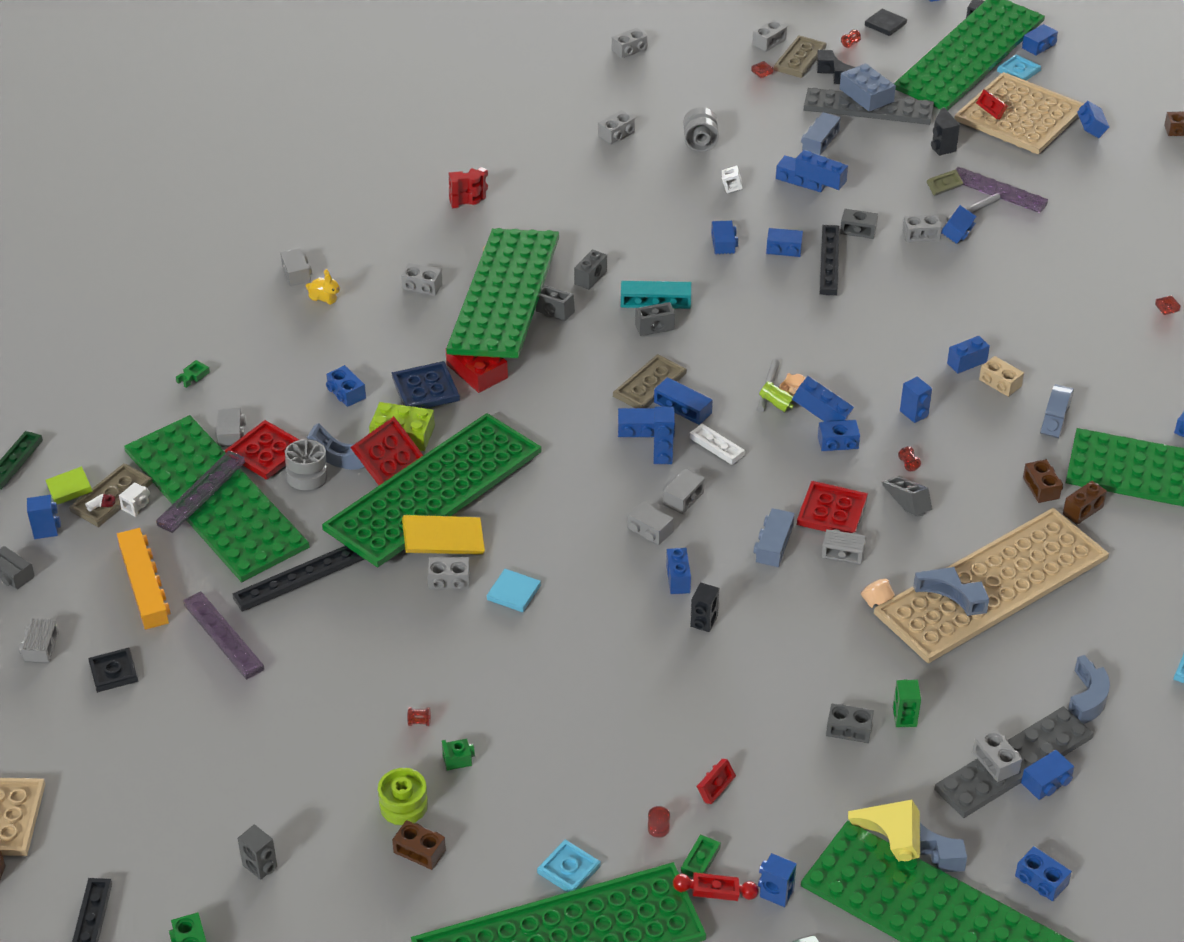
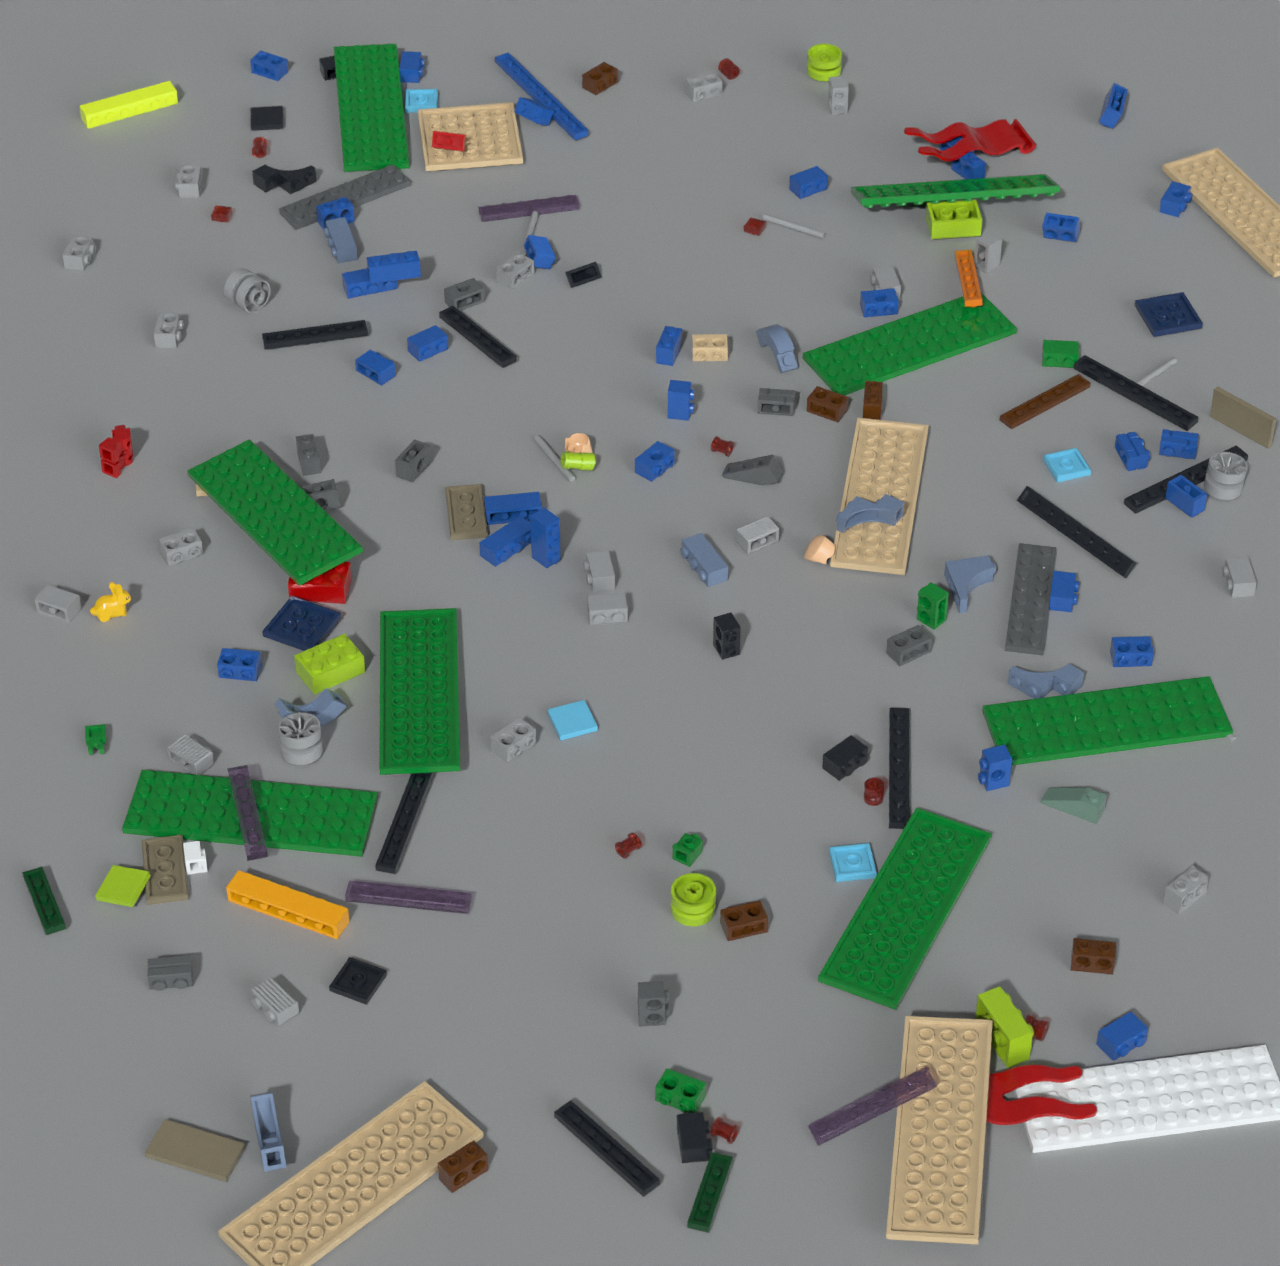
camera: 45 degrees left, 0 degrees up
blue brick [27,495,61,539] -> none
arm [85,494,115,512] -> none
red plate [225,420,299,480] -> none
red plate [350,416,424,485] -> none
yellow tile [402,515,485,554] -> none
teal brick [621,281,691,309] -> none
blue brick [666,548,691,594] -> none
red plate [673,872,759,901] -> none
green plate [681,834,721,877] -> none
white plate [689,424,745,465] -> none
red plate [697,758,736,804] -> none
white brick [722,166,743,193] -> none
dark tan tile [773,35,826,78] -> none
blue brick [792,376,854,422] -> none
red plate [796,481,868,533] -> none
sand blue brick [840,63,896,112] -> none
light yellow arch [848,800,920,862] -> none
olive plate [926,169,963,196] -> none
black slope [931,107,960,156] -> none
light grey brick [972,729,1022,783] -> none
sand blue arch [1068,655,1110,724] -> none
none -> black plate [262,320,368,350]
none -> blue brick [316,197,355,230]
none -> blue plate [495,52,588,140]
none -> black slope [565,262,602,288]
none -> dark grey brick [758,388,795,416]
none -> black brick [822,735,868,781]
none -> black plate [889,708,910,829]
none -> sand blue arch [944,555,996,613]
none -> black plate [1017,486,1137,578]

